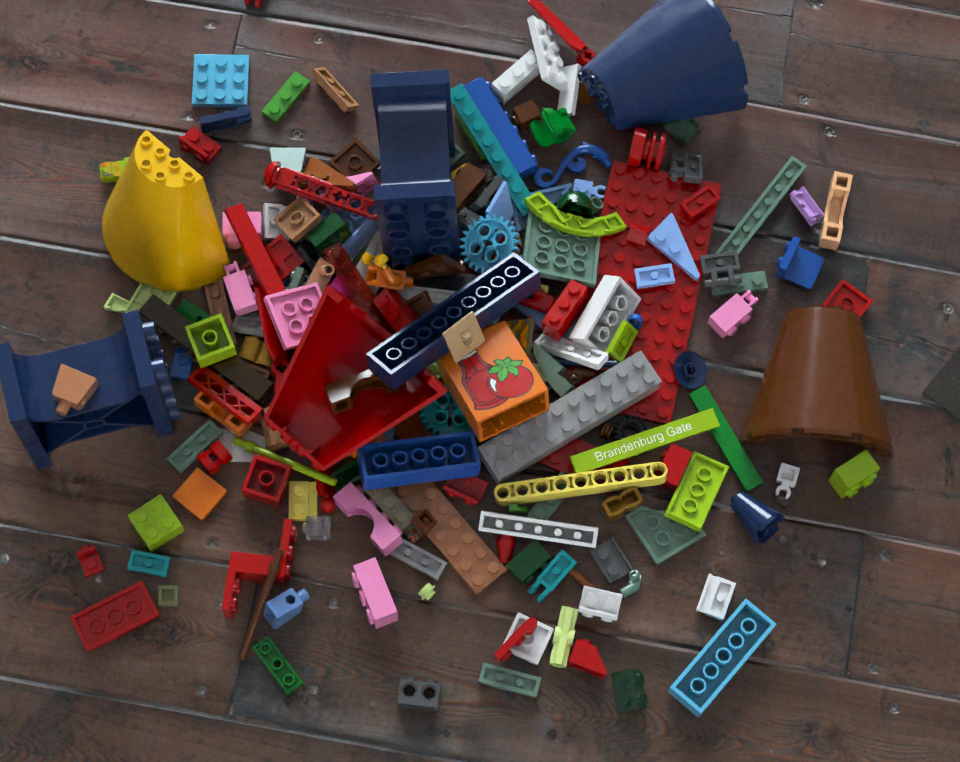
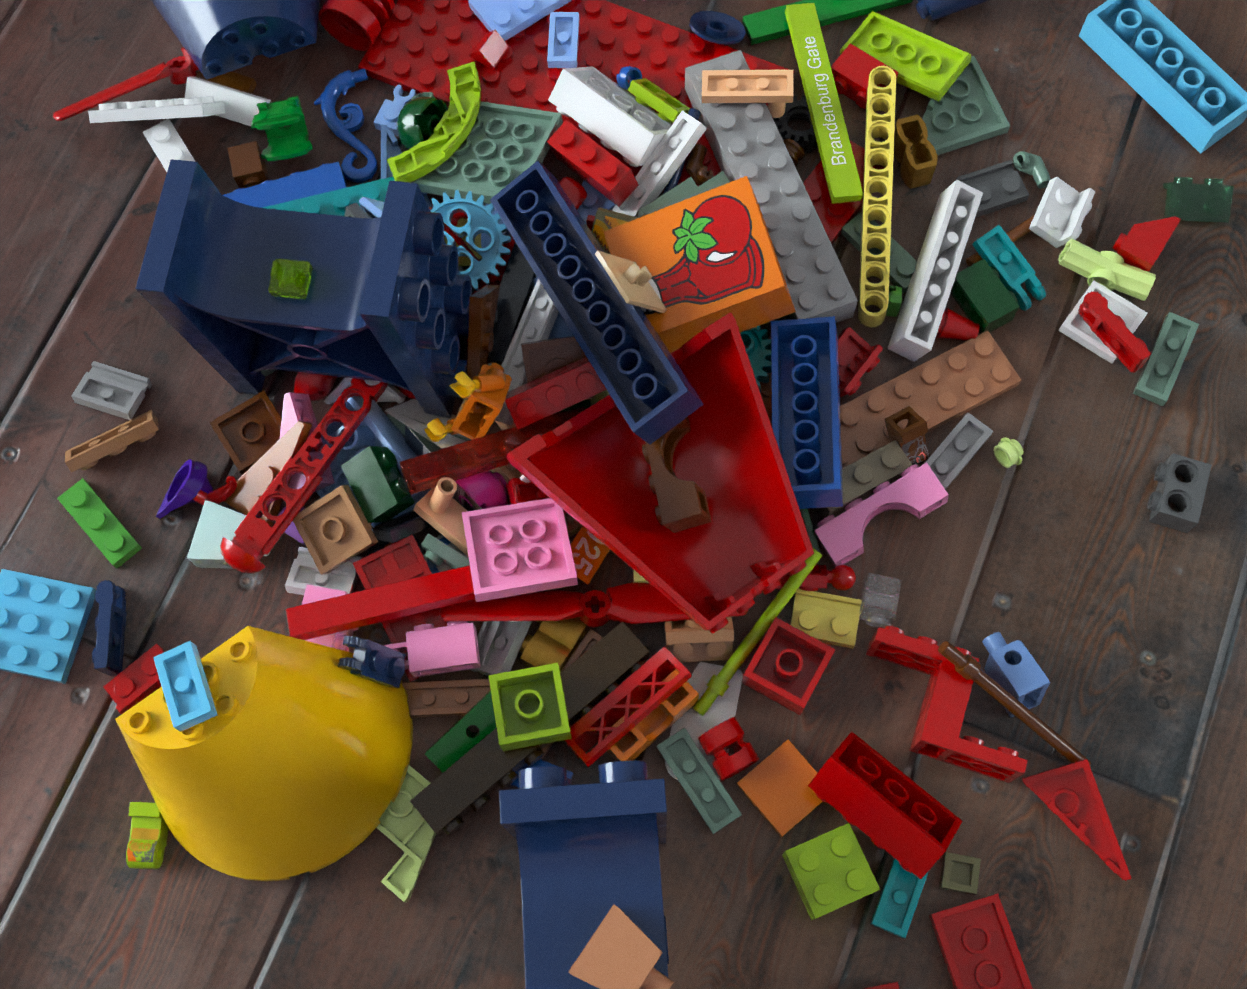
camera: 70 degrees left, 0 degrees up
green tile [252,636,304,696] -> none
bright pink brick [351,557,398,629] -> none
white plate [696,573,736,621] -> none
none -> light grey plate [71,361,152,420]
none -> medium azure plate [153,641,218,732]
none -> dark purple piece [156,459,237,519]
none -> clear neon green tile [268,258,313,300]
none -> dark blue hinge [338,636,406,688]
none -> light nougat piece [702,70,793,118]
none -> red brick [807,731,963,879]
none -> red wing [1022,759,1132,881]

